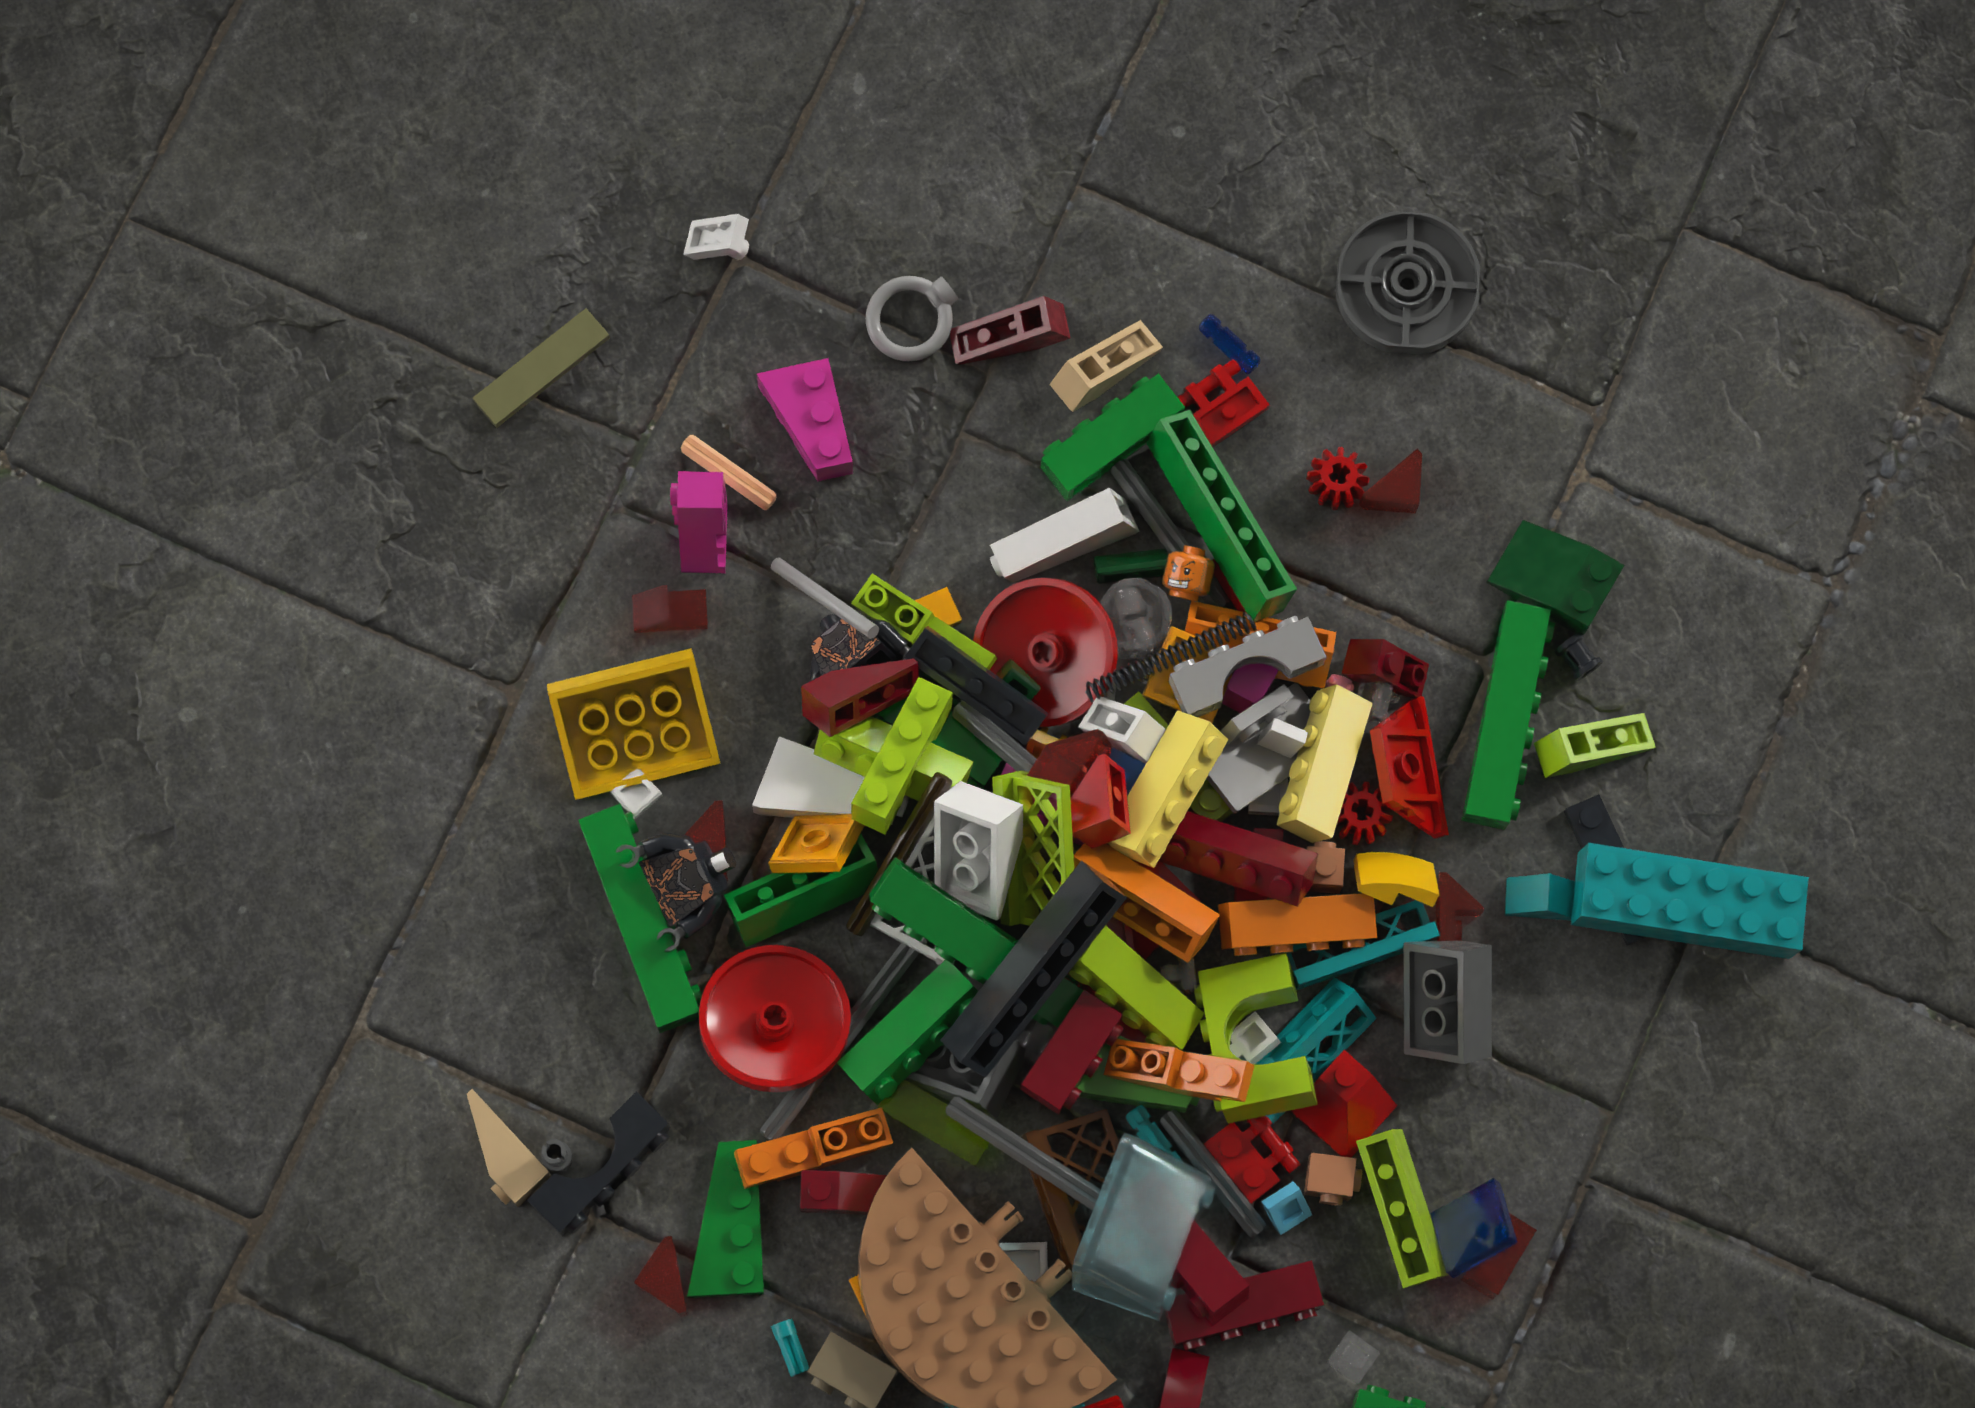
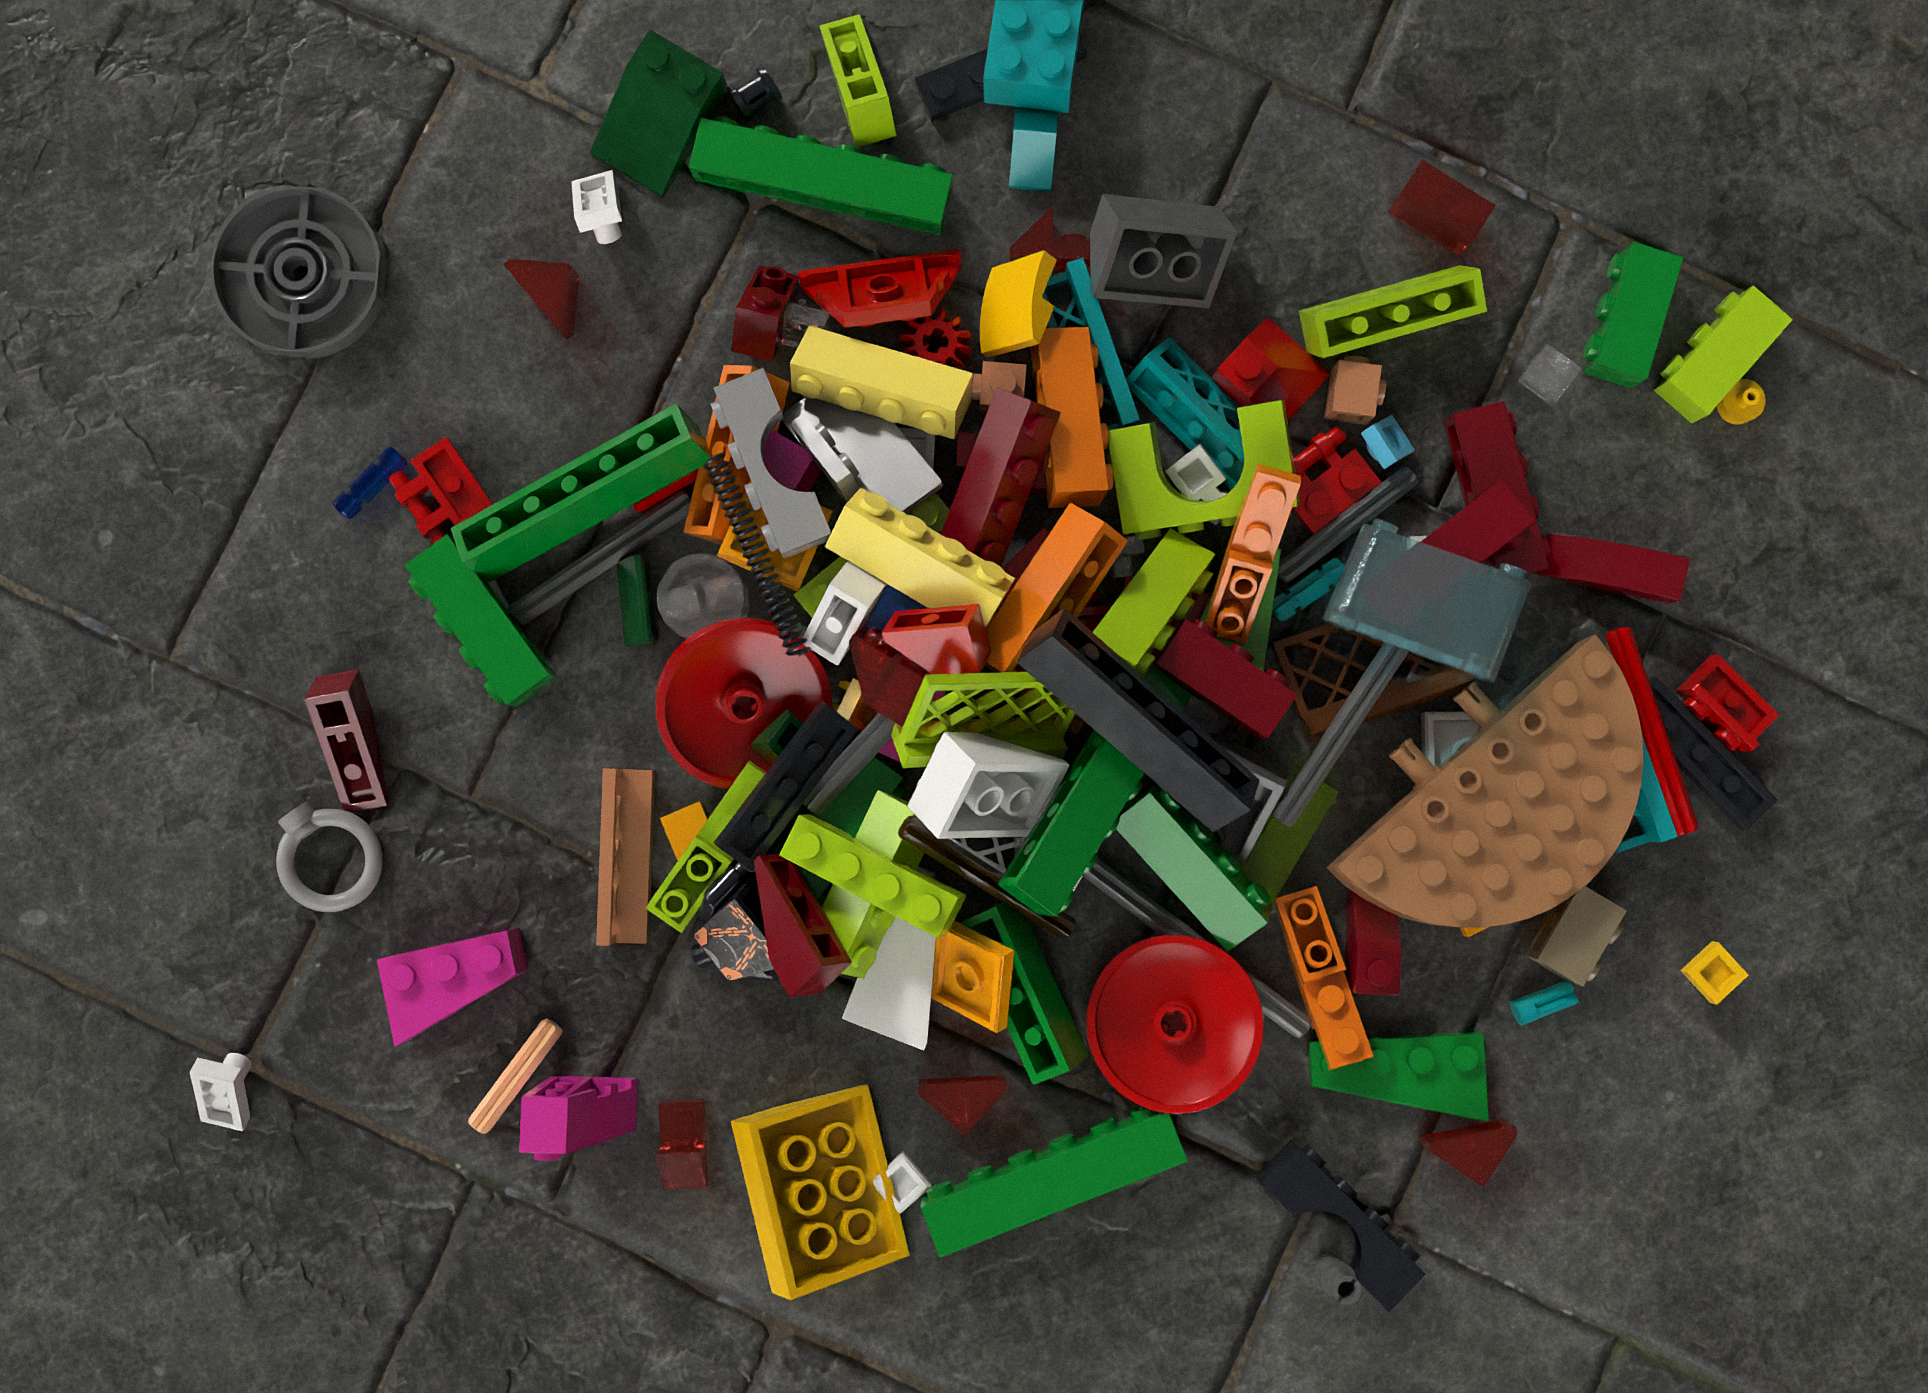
camera: 90 degrees left, 10 degrees up
tan slope [467,1089,551,1207] -> none
olive tile [472,308,610,428] -> none
torso [616,833,736,952] -> none
light grey bar [771,558,879,639] -> none
white slope [990,488,1140,583] -> none
tan slope [1049,320,1163,412] -> none
orange head [1163,545,1215,602] -> none
white tile [1257,718,1308,758] -> none
red gear [1306,446,1370,511] -> none
bright pink piece [1325,674,1354,691] -> none
clear blue tile [1430,1178,1518,1278] -> none
none -> white tile [571,170,622,244]
none -> nougat fence [596,768,655,946]

